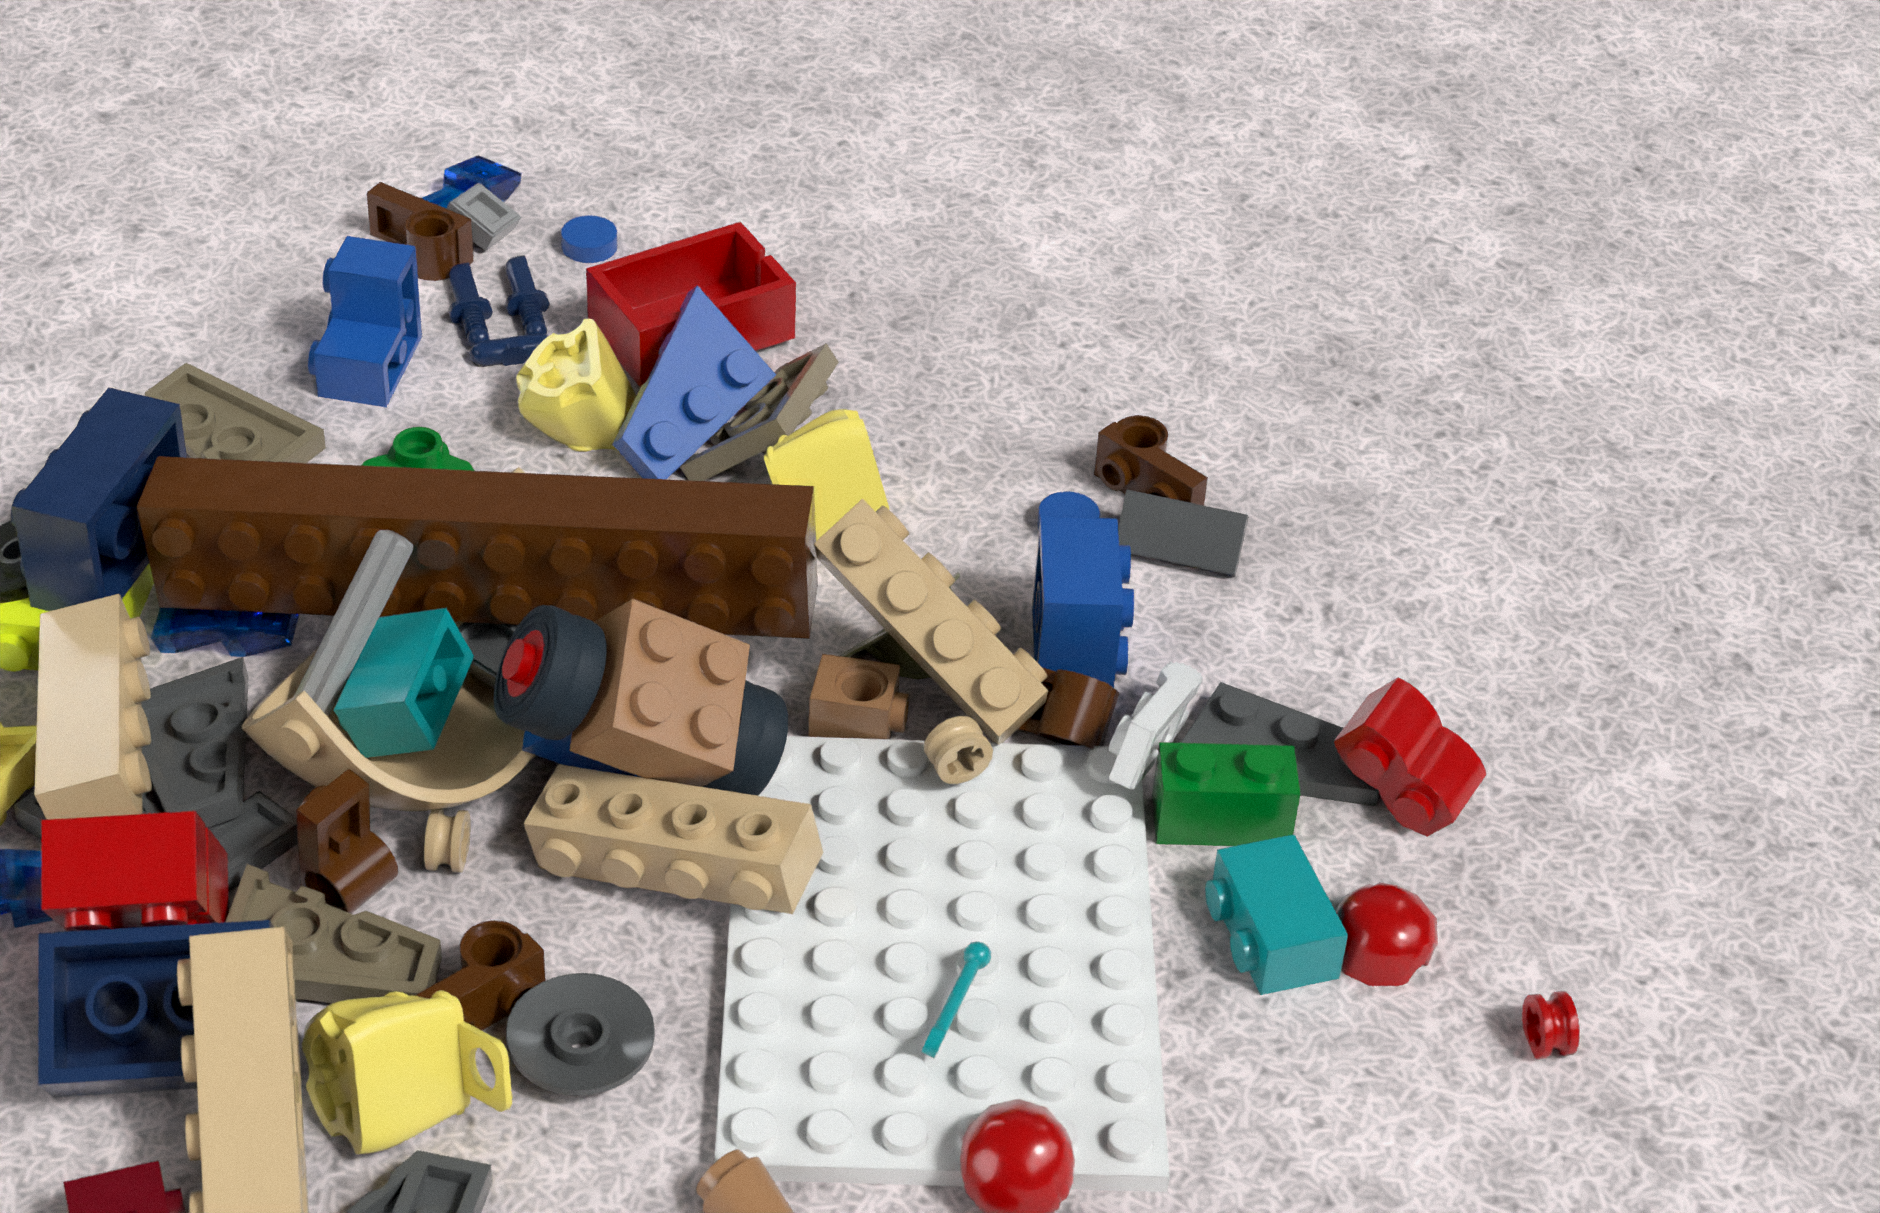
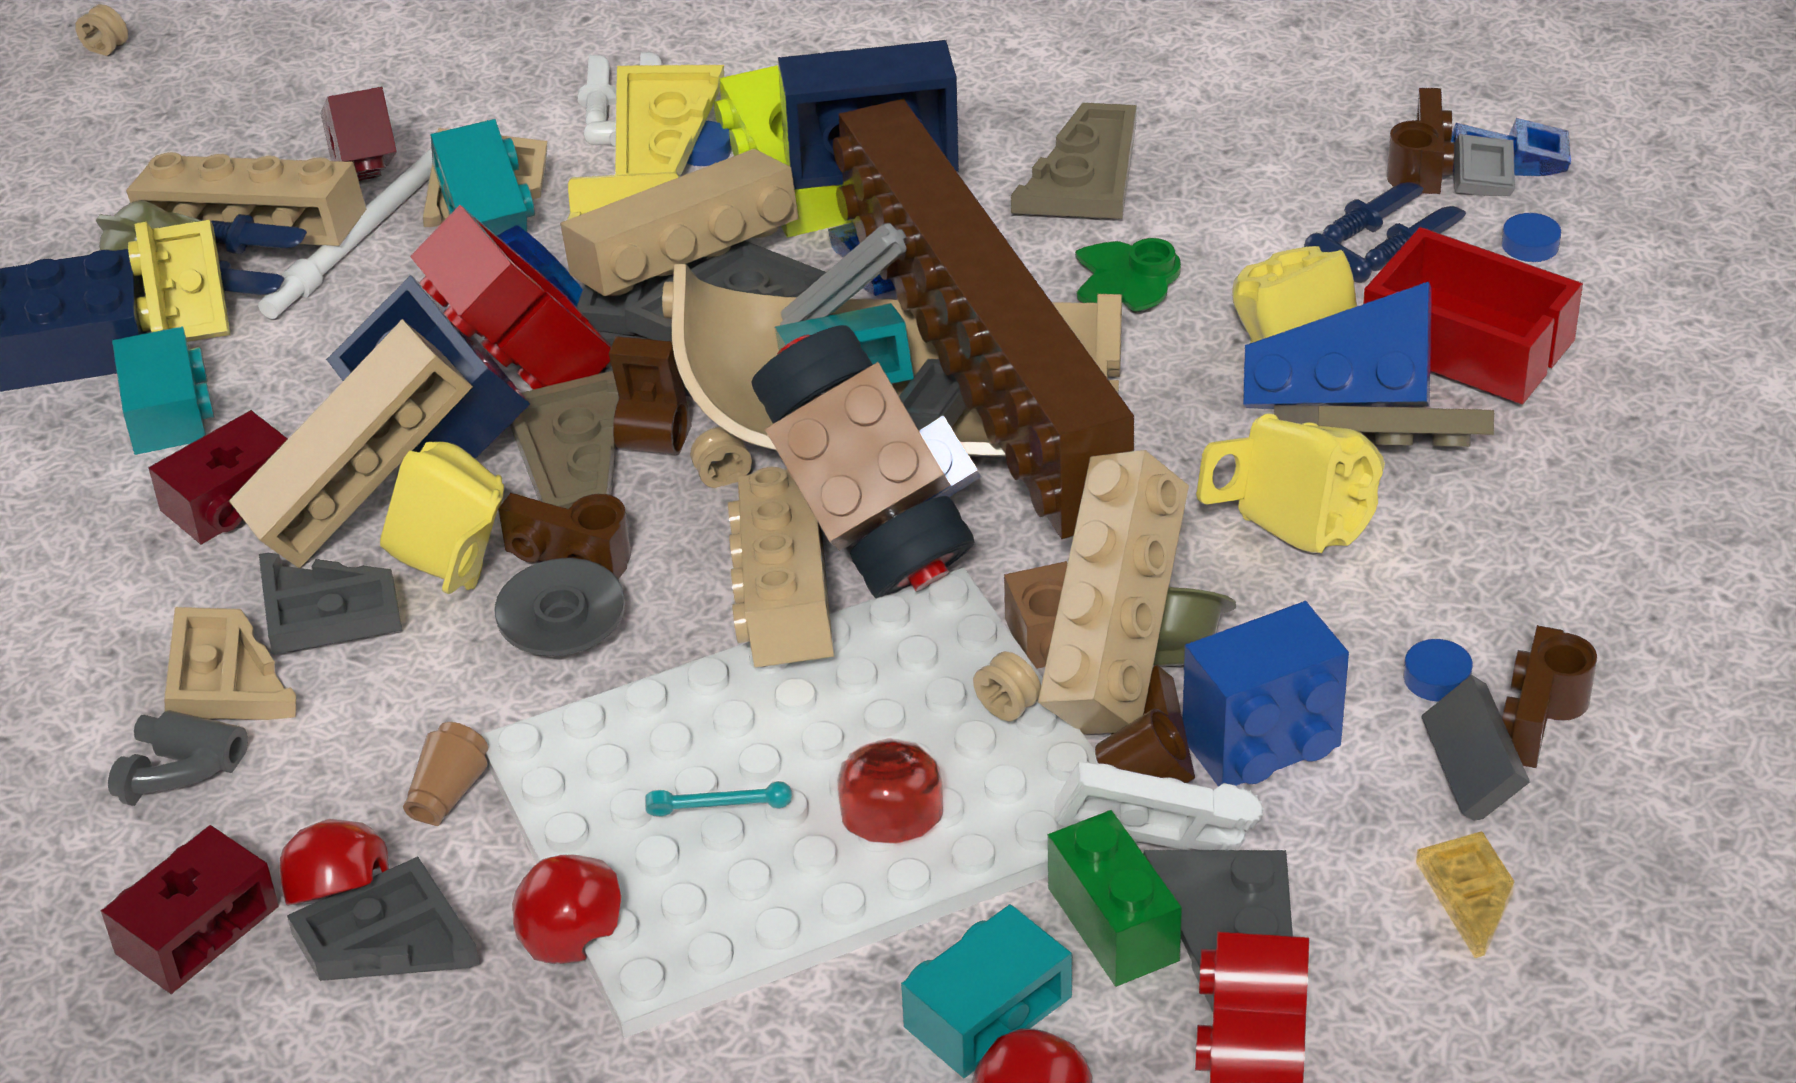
camera: 70 degrees right, 0 degrees up
blue brick [308,236,422,408] -> none
none -> clear red hair [837,738,943,844]
none -> clear yellow tile [1416,831,1515,958]

